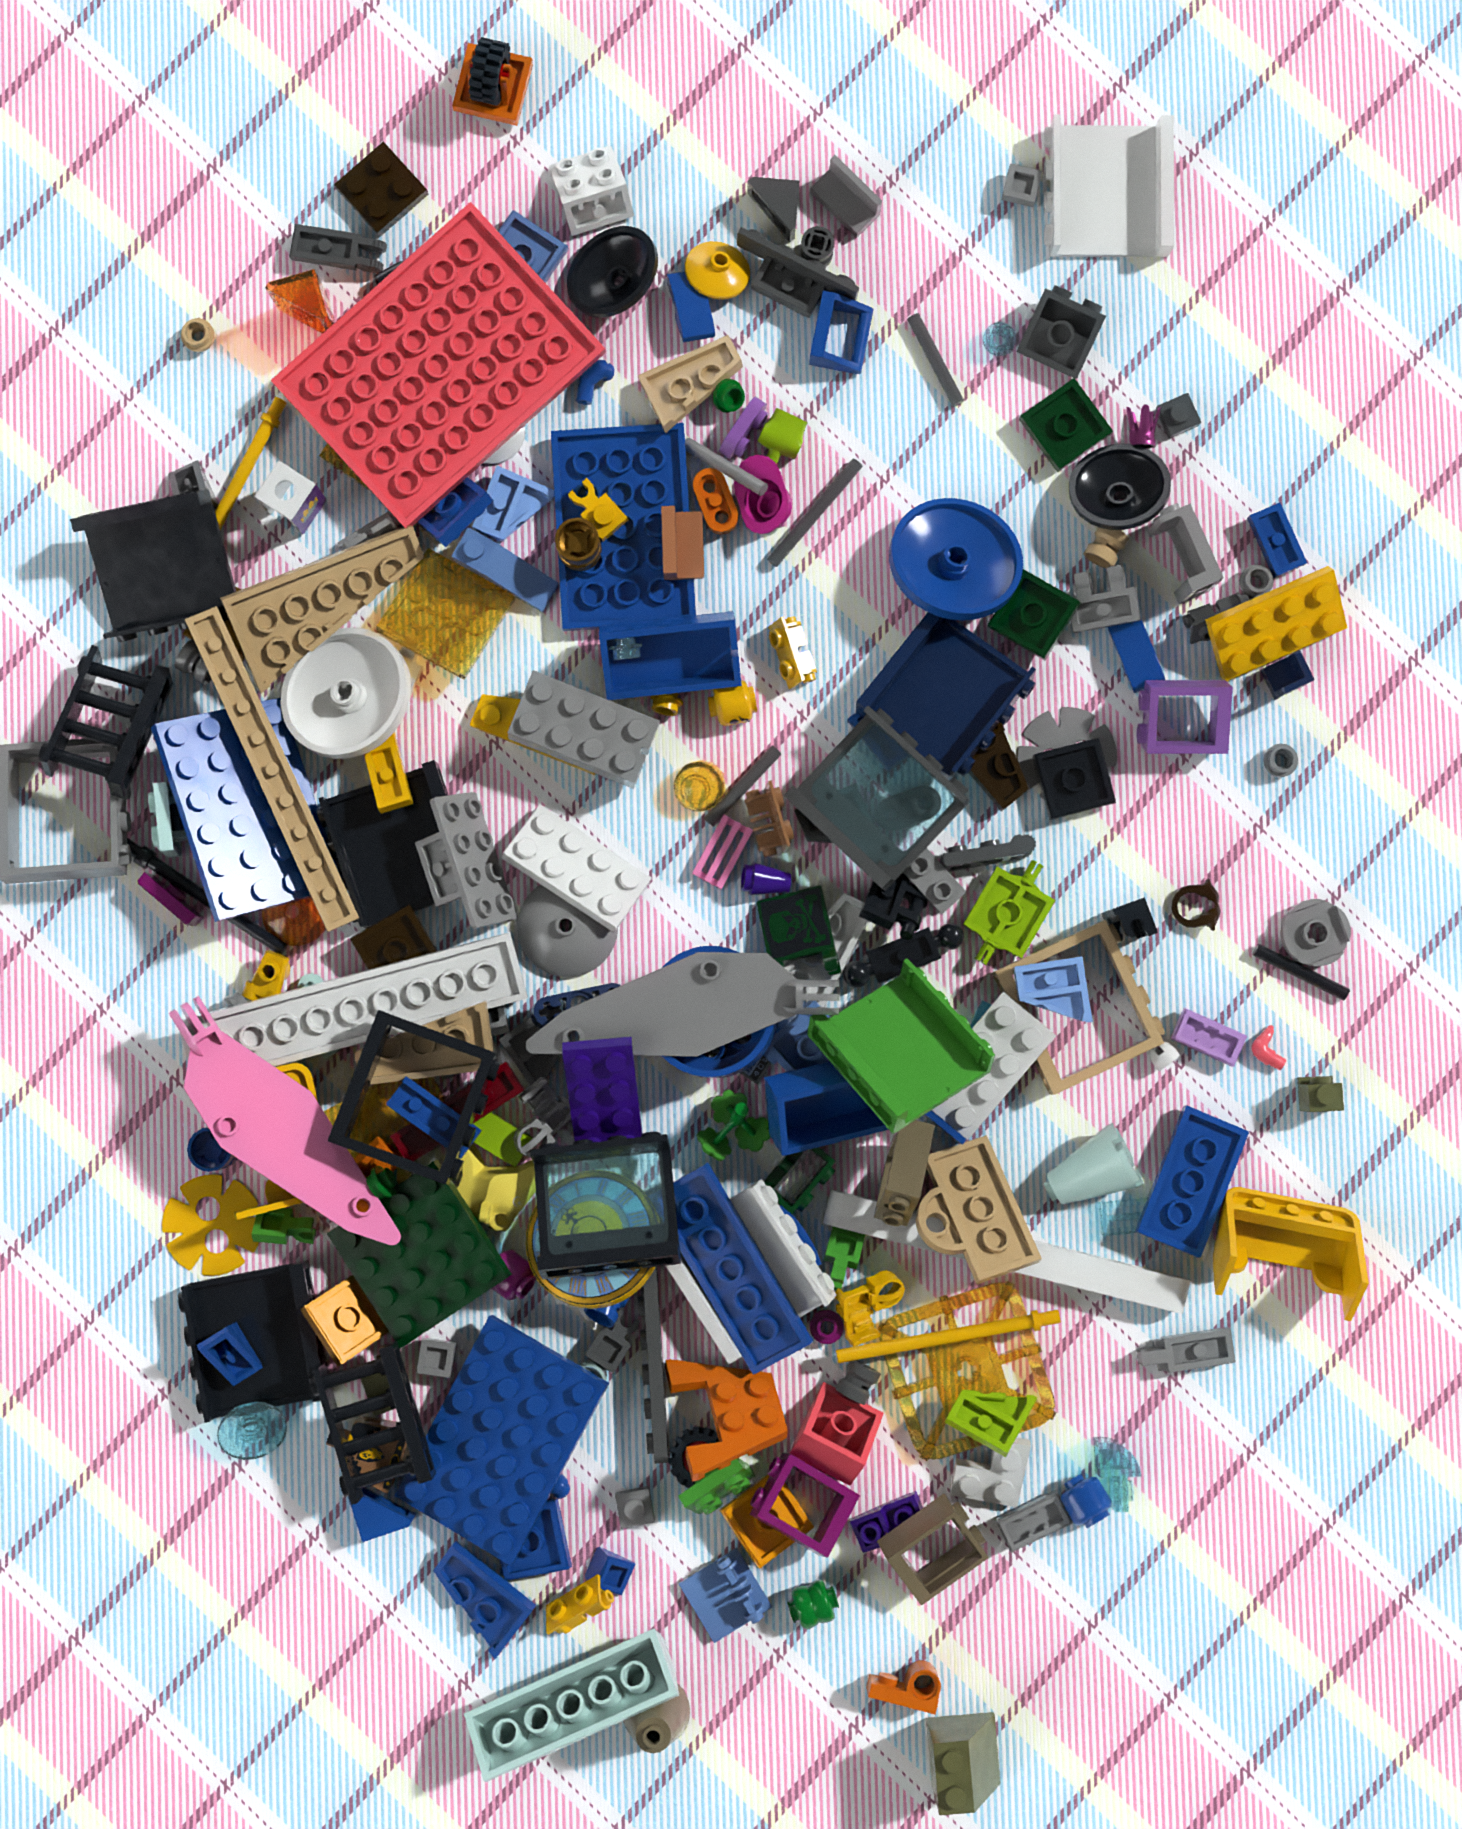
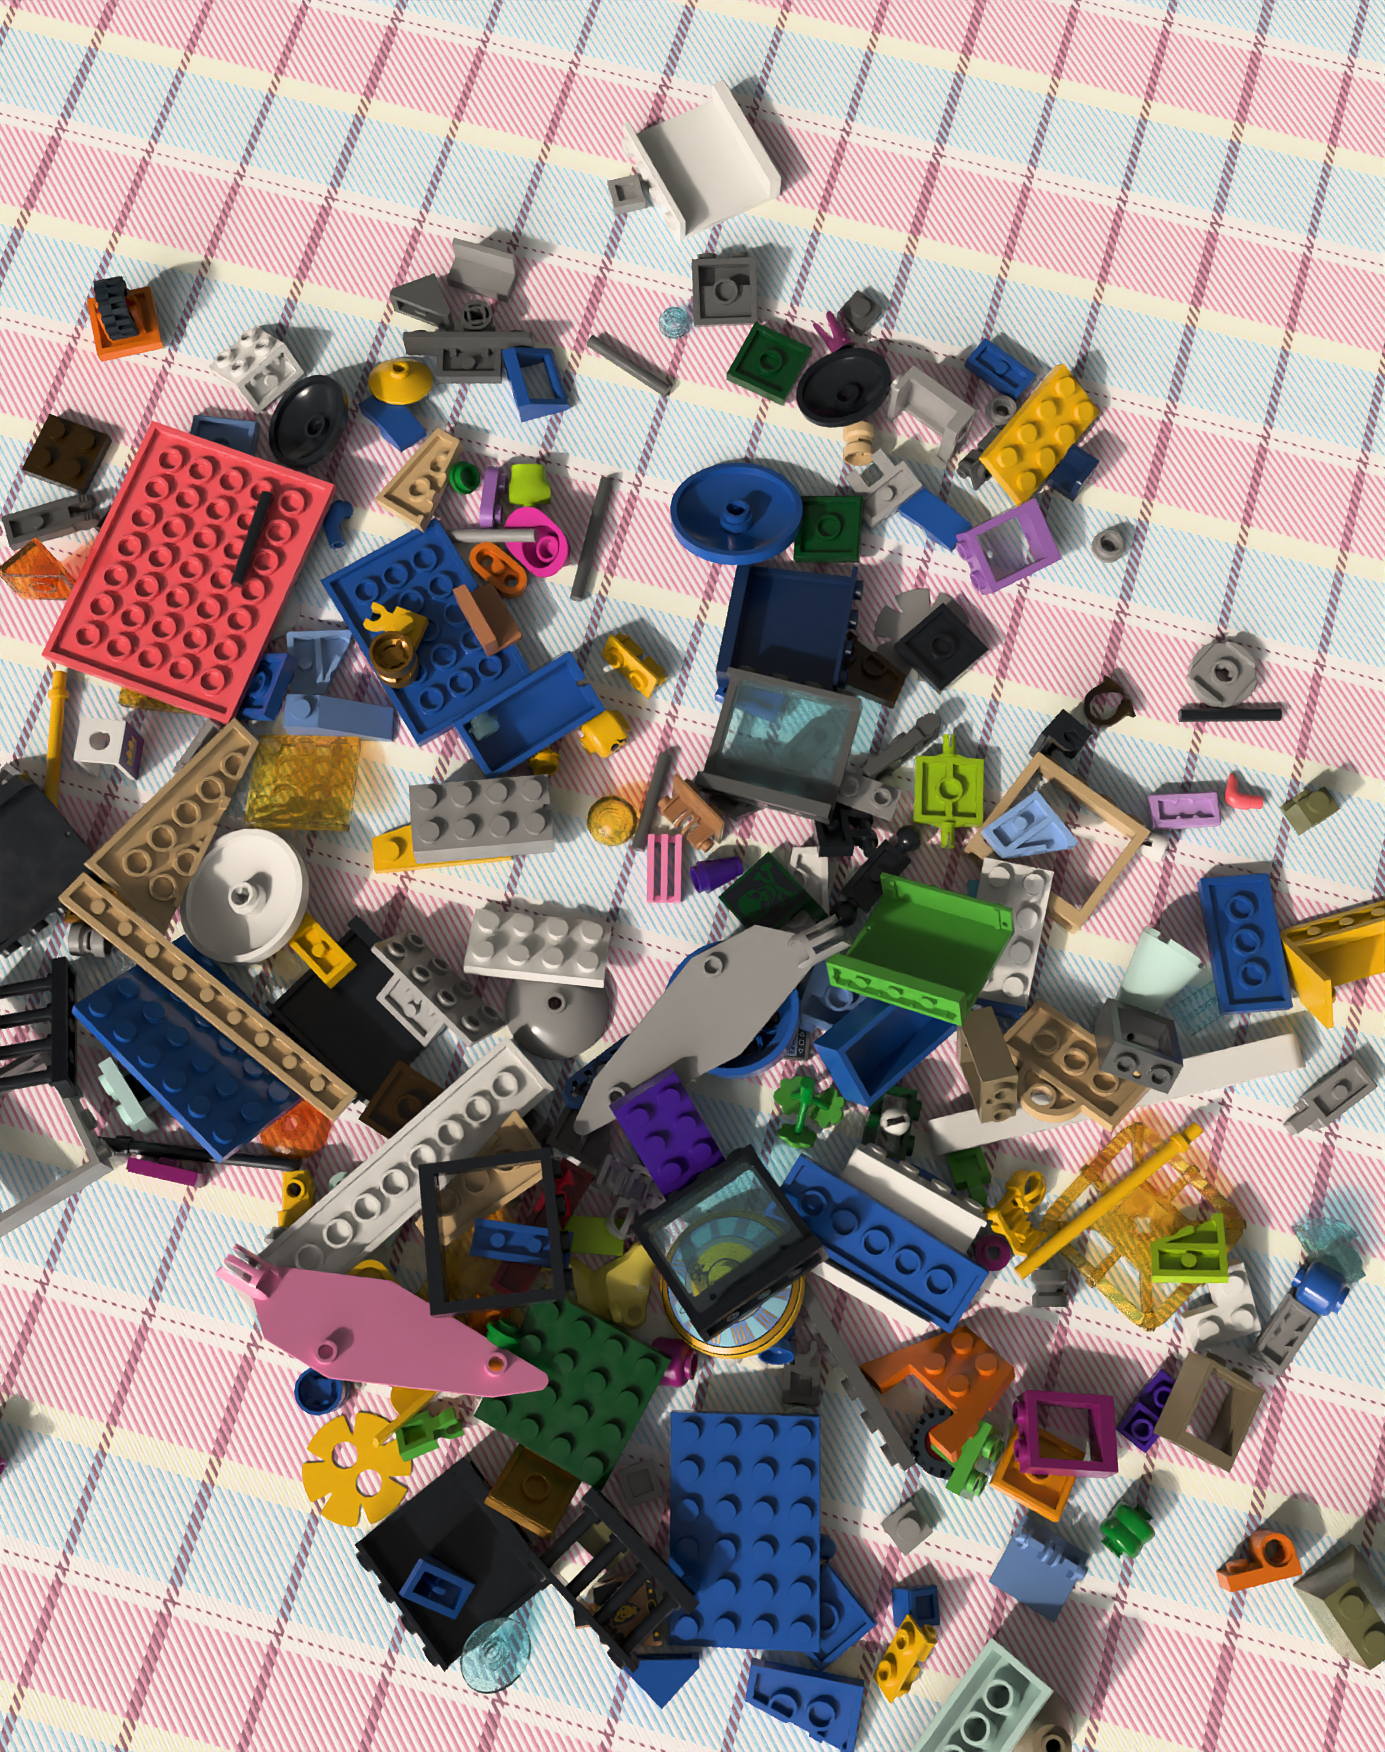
camera: 30 degrees left, 10 degrees down
coral slope [790,1382,884,1486] -> none
none -> black bar [230,491,274,588]
none -> white hinge [880,1107,910,1137]
none -> dark grey window [1093,997,1184,1094]

